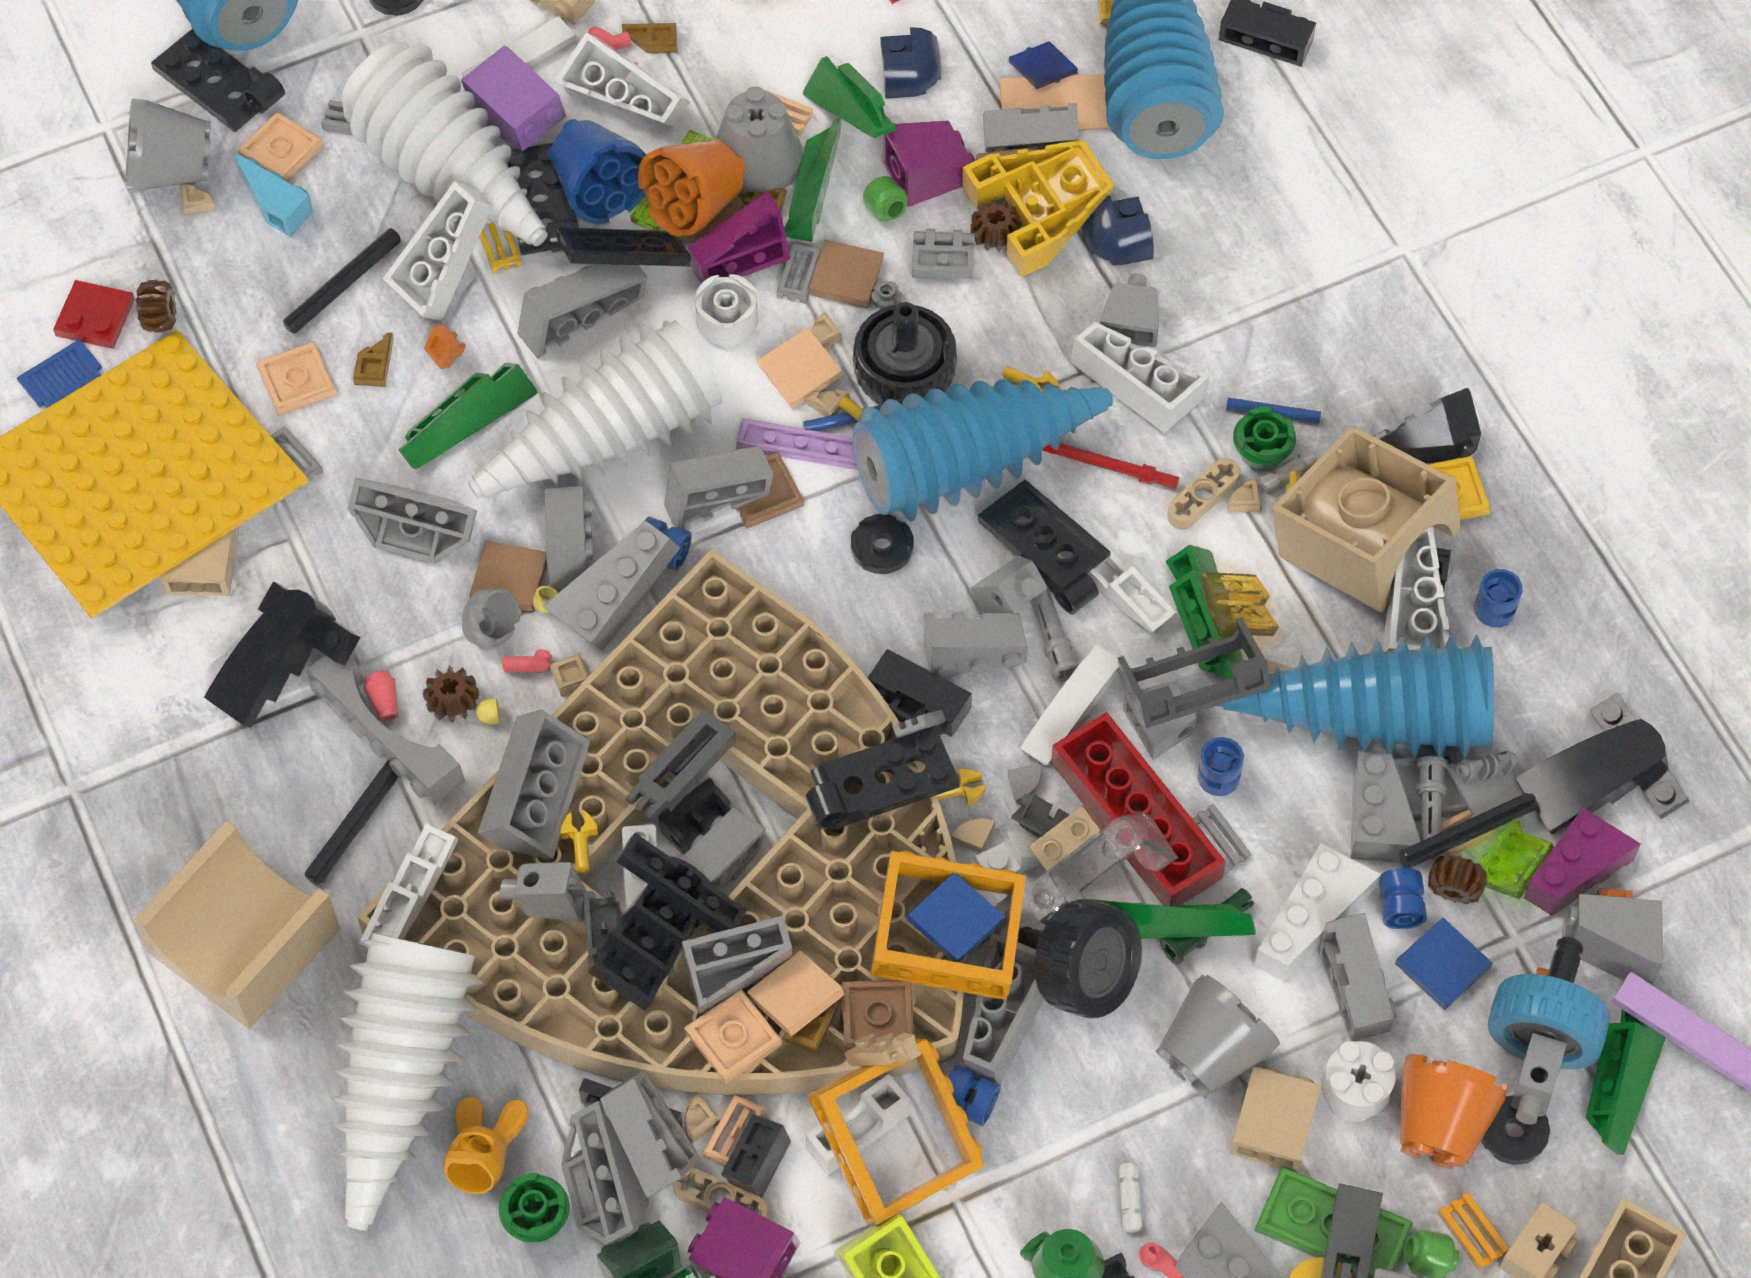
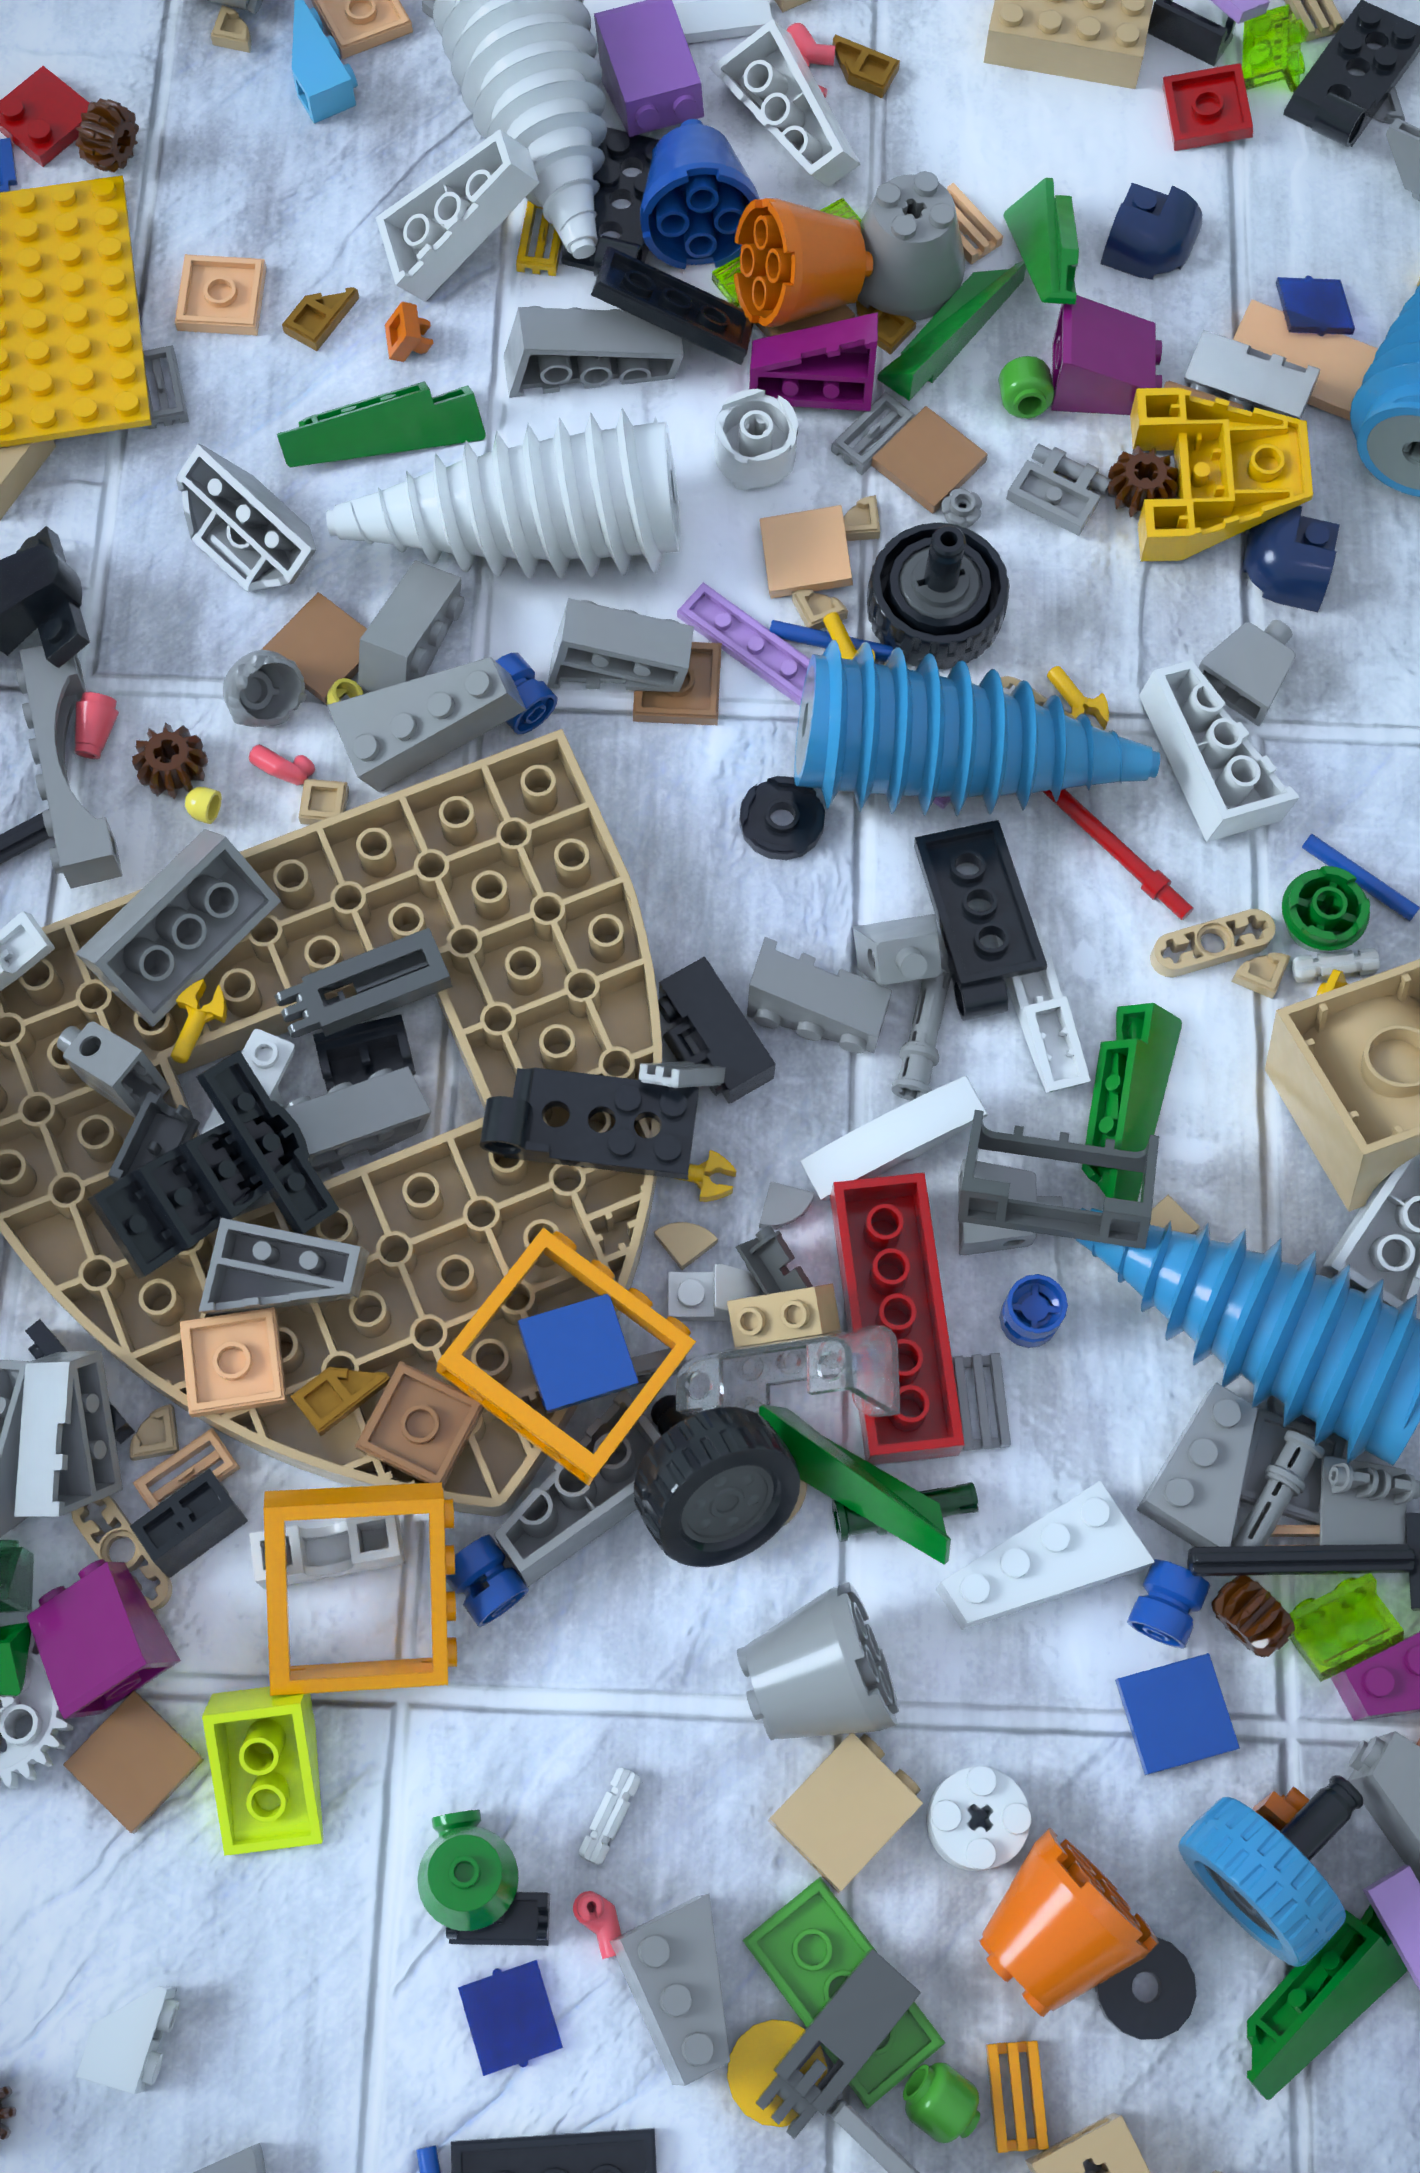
camera: 25 degrees right, 10 degrees up
black axle [283,228,401,334] -> none
light nougat tile [747,950,845,1037] -> none
tan hinge [844,1032,922,1066] -> none
clear yellow slope [1202,572,1279,636] -> none
light grey wedge [1318,913,1397,1041] -> none
light grey torso [1511,1033,1567,1124] -> none

